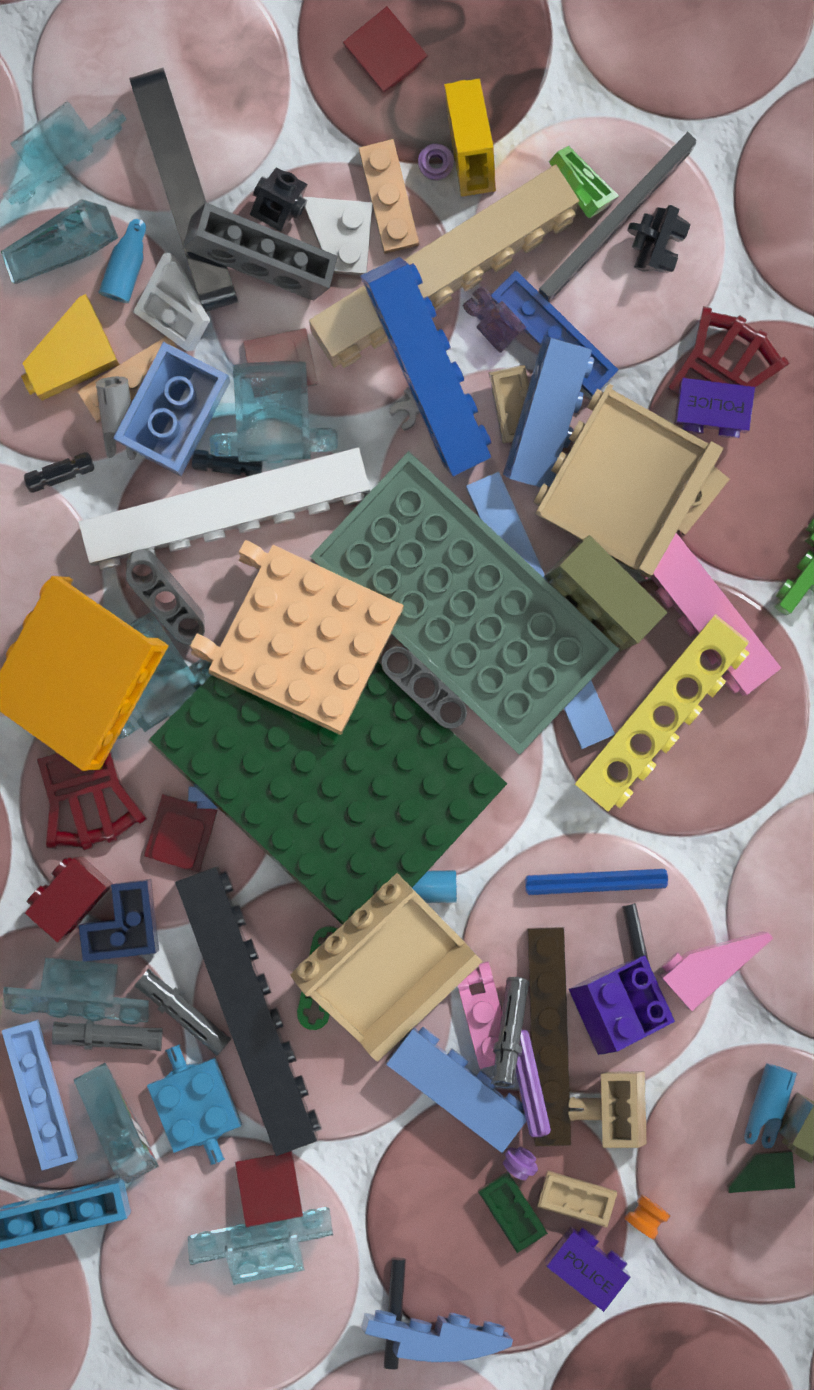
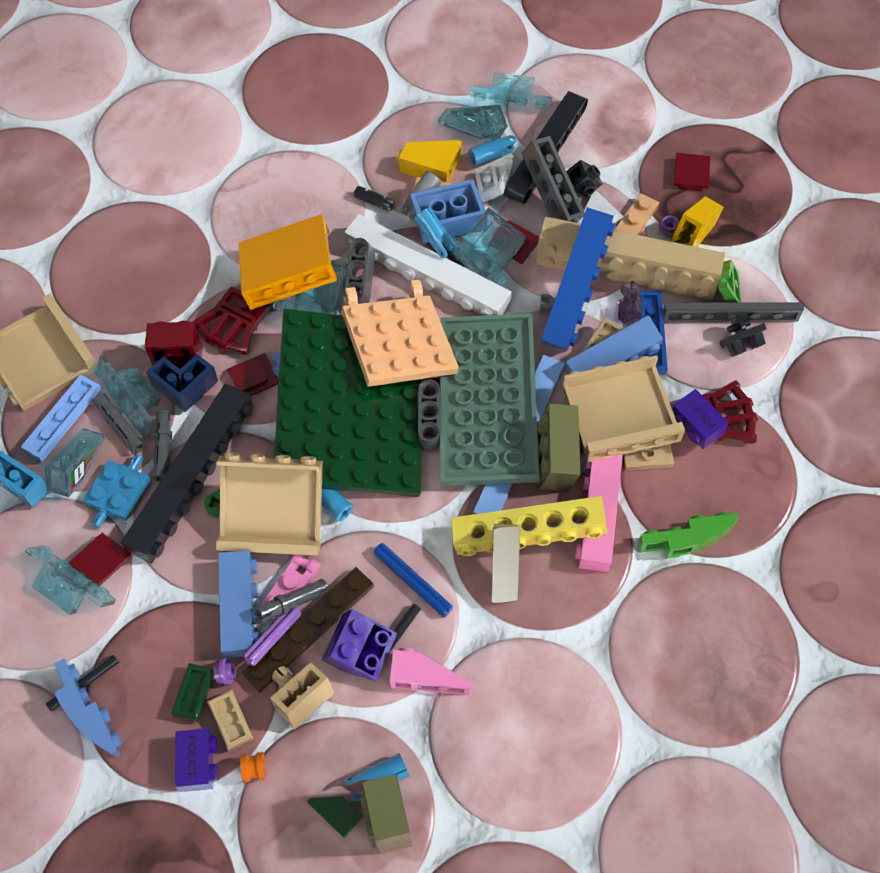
camera: 55 degrees right, 25 degrees down
none -> dark azure piece [413,206,456,258]
none -> slope [491,524,520,603]

